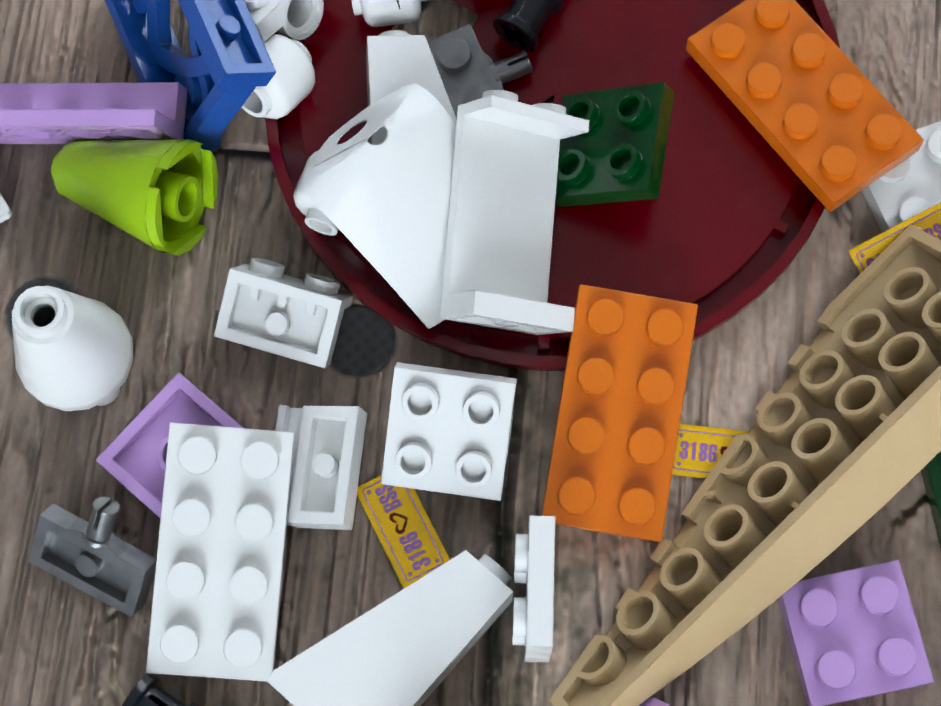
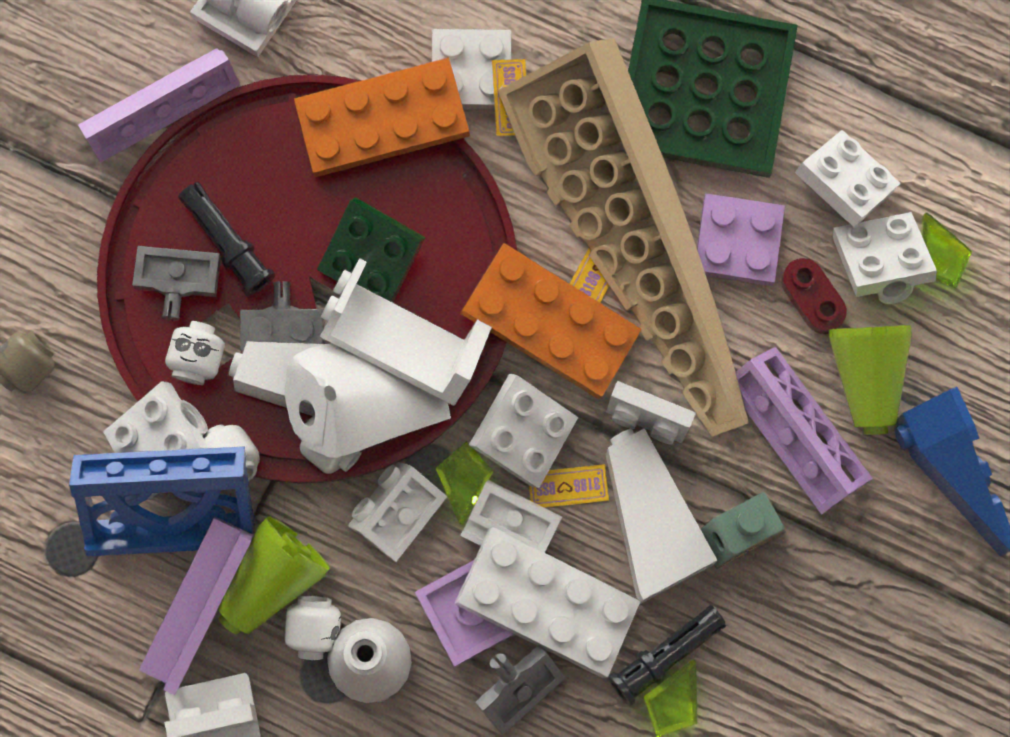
camera: 75 degrees left, 5 degrees up
none -> white head [284,596,341,660]
none -> clear neon green piece [435,441,494,525]

